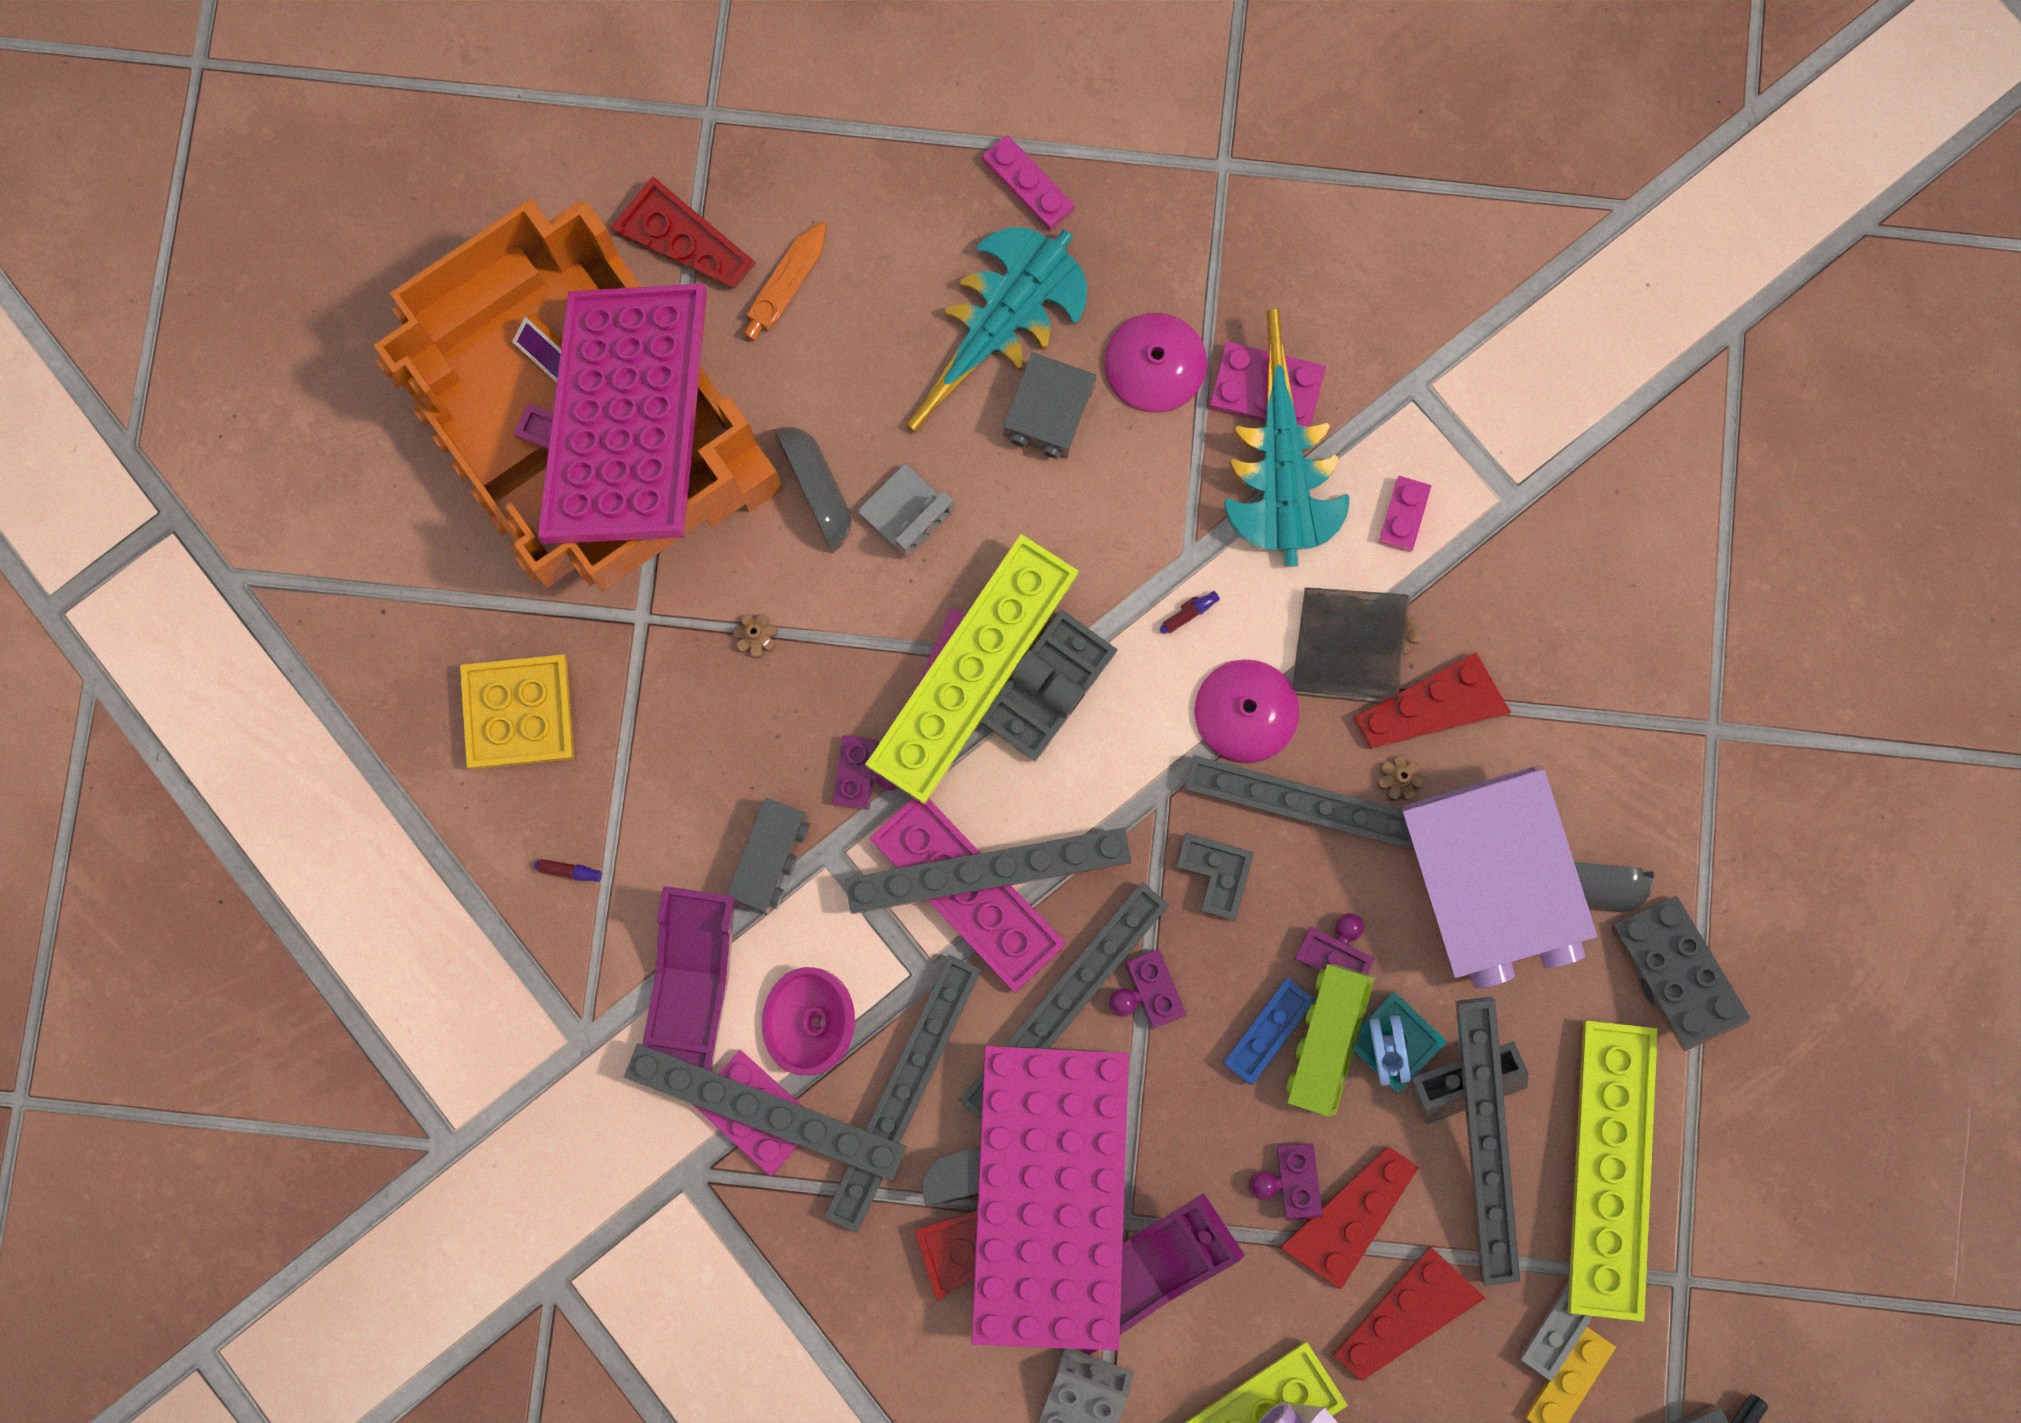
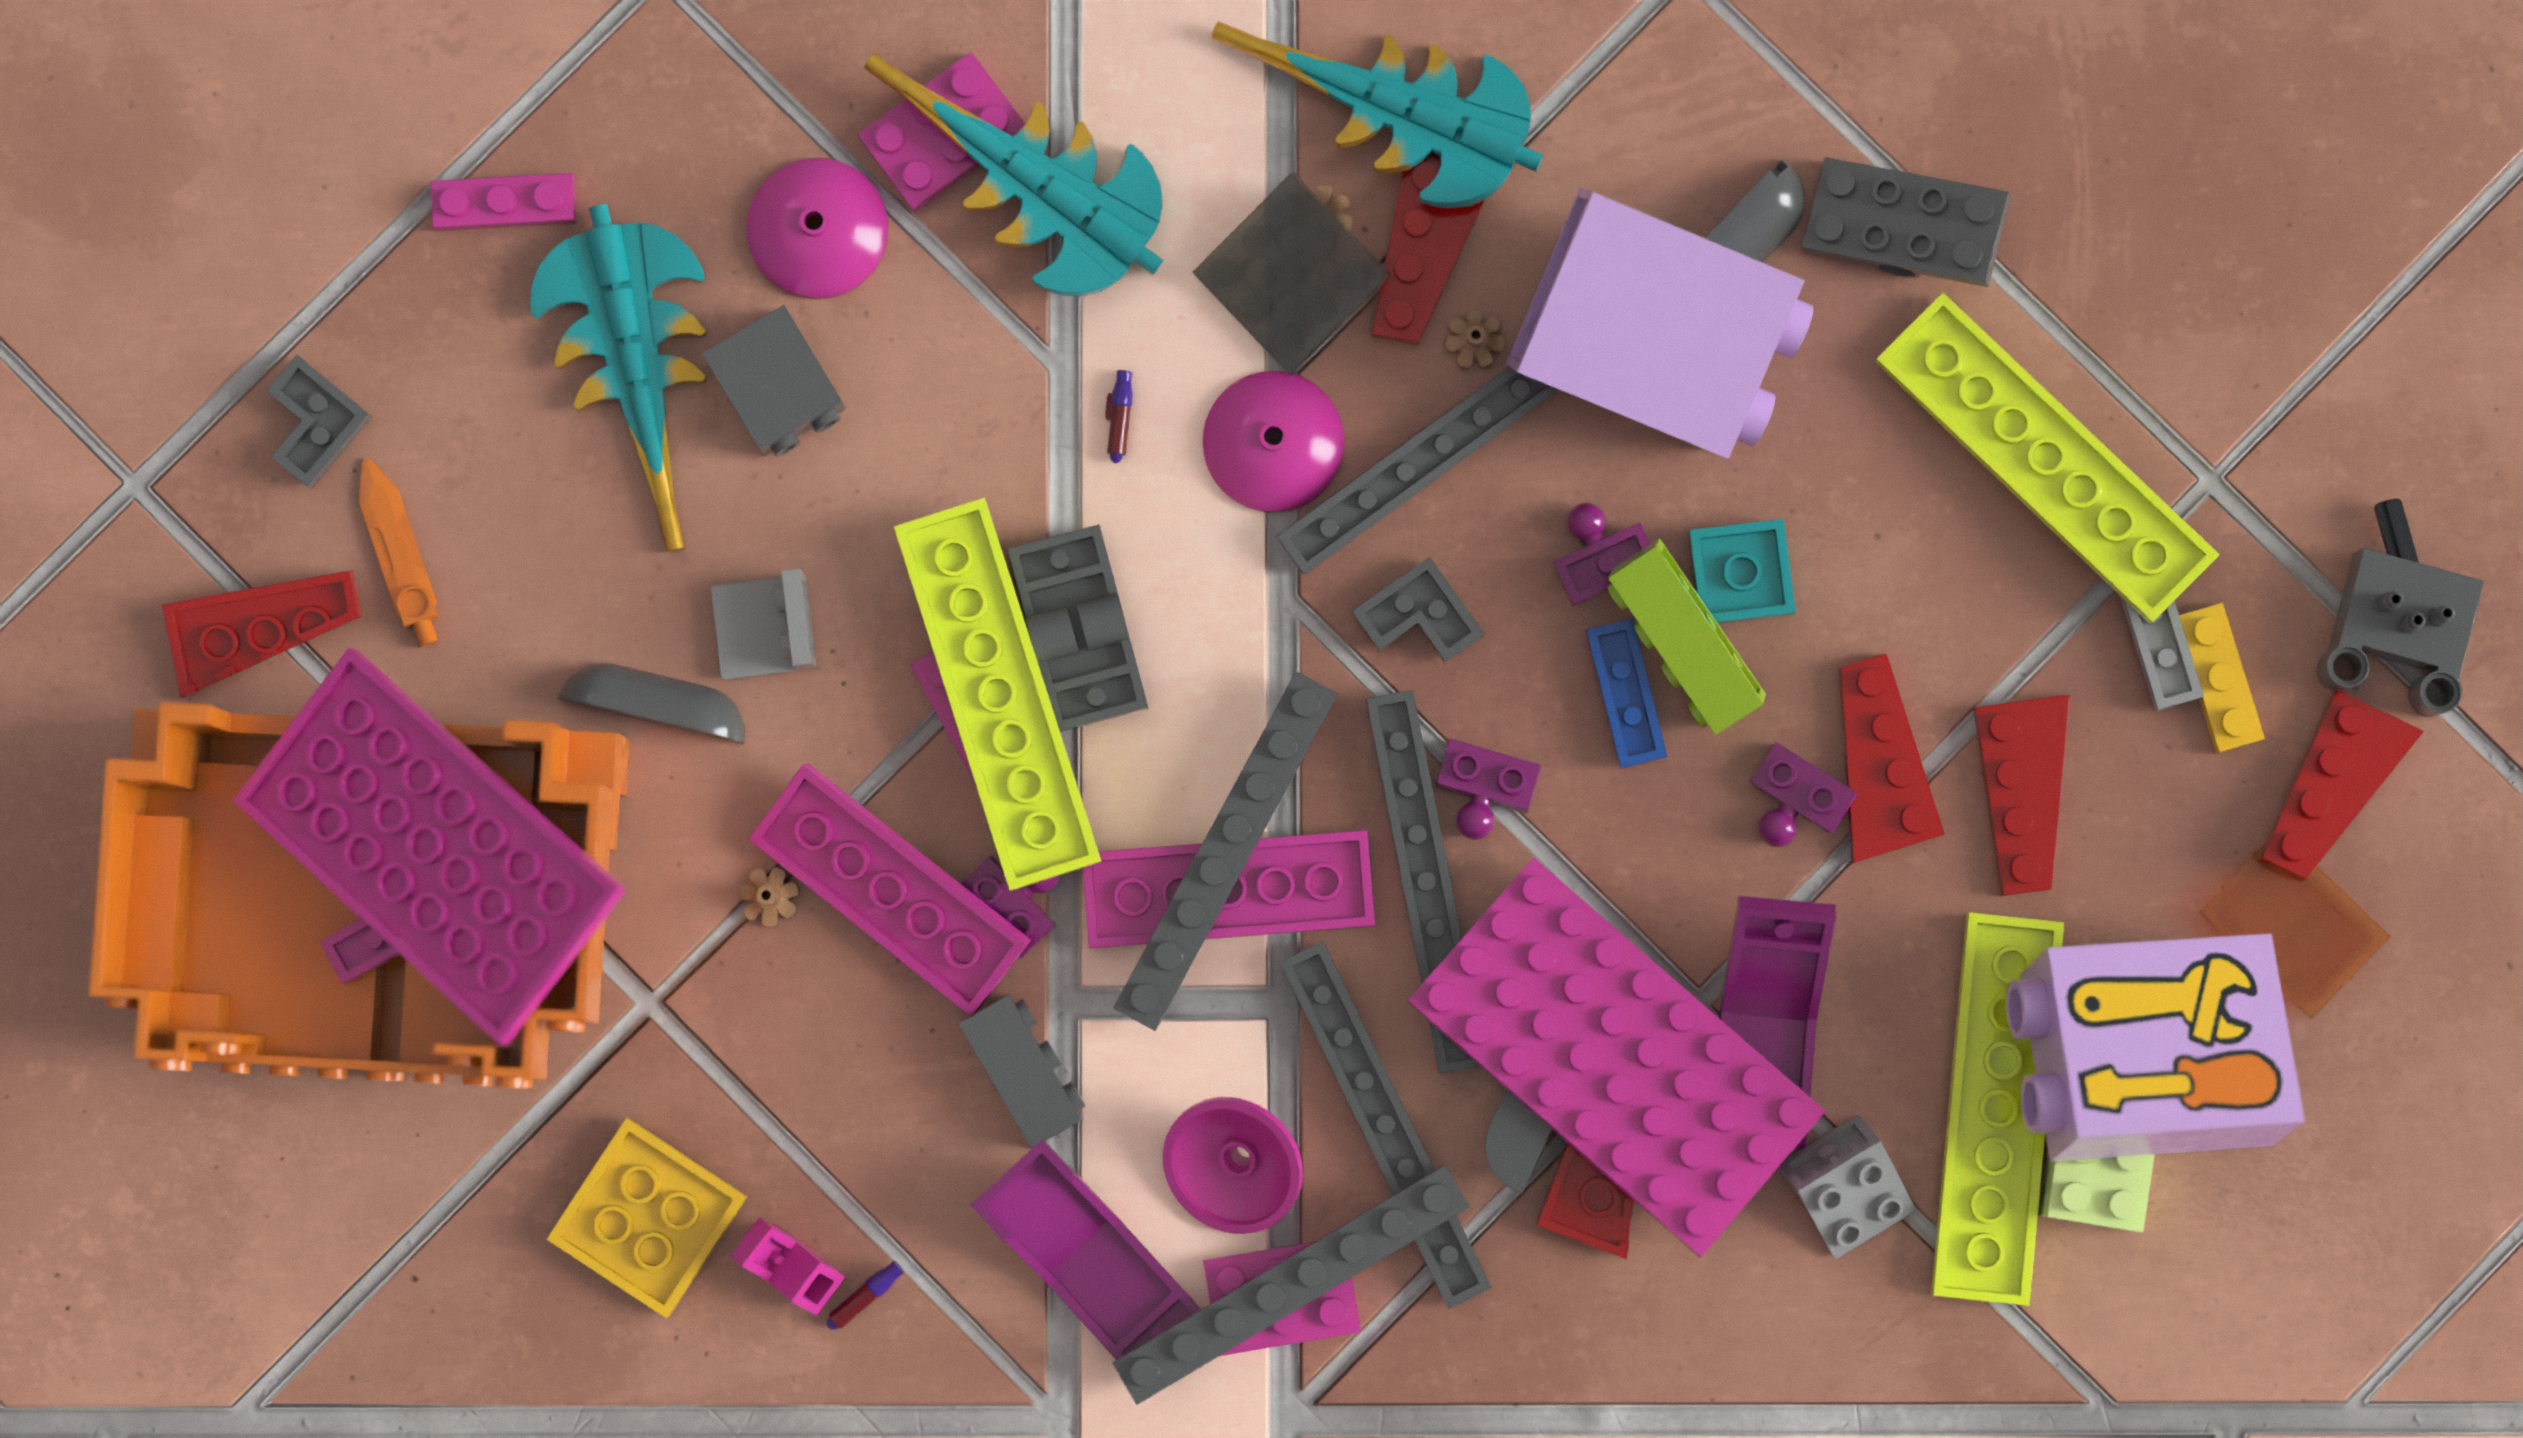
camera: 50 degrees left, 5 degrees up
tile [512,313,562,383] -> none
light blue head [1369,1015,1411,1086] -> none
dark pink plate [1378,476,1432,552] -> none
dark grey brick [1412,1041,1528,1124] -> none
dark grey plate [1455,996,1520,1286] -> none
none -> dark grey plate [266,355,372,489]
none -> dark pink brick [730,1217,845,1315]
none -> dark pink plate [748,763,1031,1017]
none -> teal animal [1211,21,1544,208]

